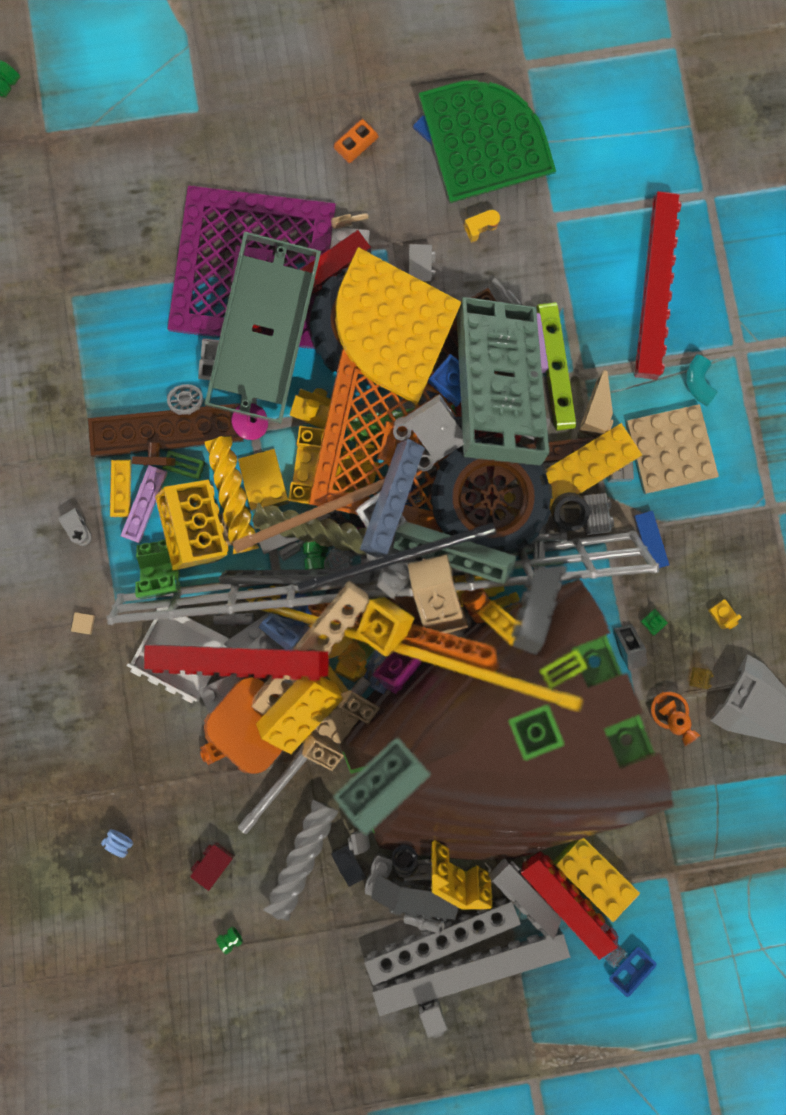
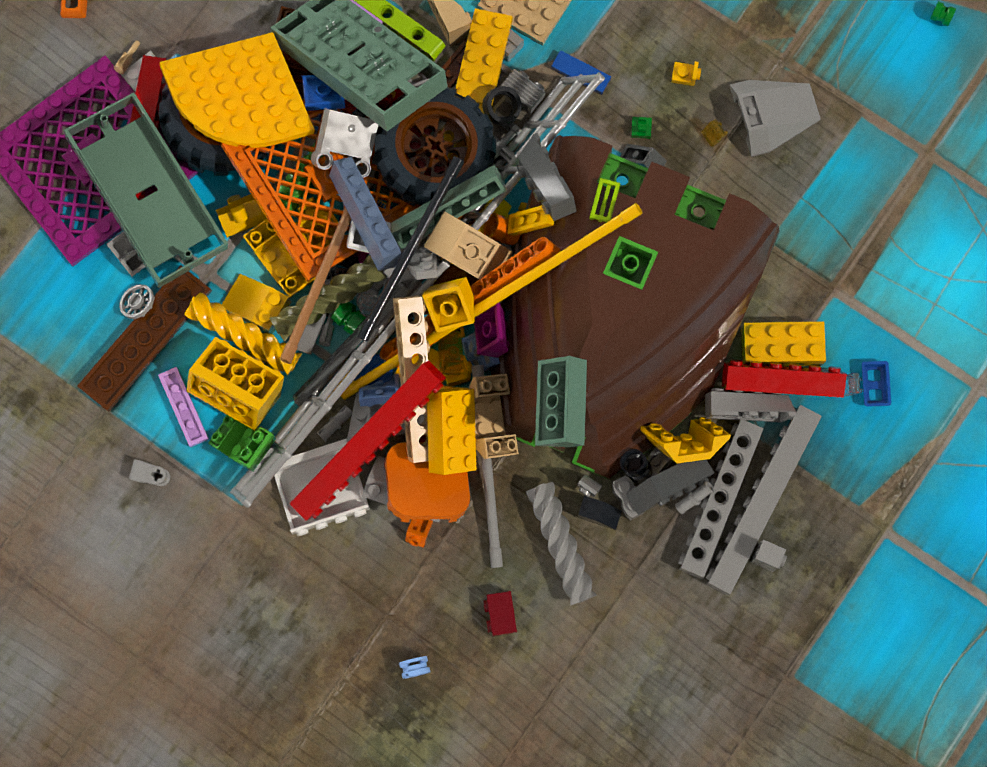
camera: 35 degrees left, 5 degrees down
tan tile [71,612,95,635] -> none
yellow tile [110,460,132,517] -> none
reddish brown tile [132,443,175,466] -> none
bright green tile [162,450,205,480] -> none
green wheel [216,926,243,955] -> none
dark pink dish [231,403,268,440] -> none
light grey brick [409,244,435,285] -> none
orange piece [651,692,701,746] -> none

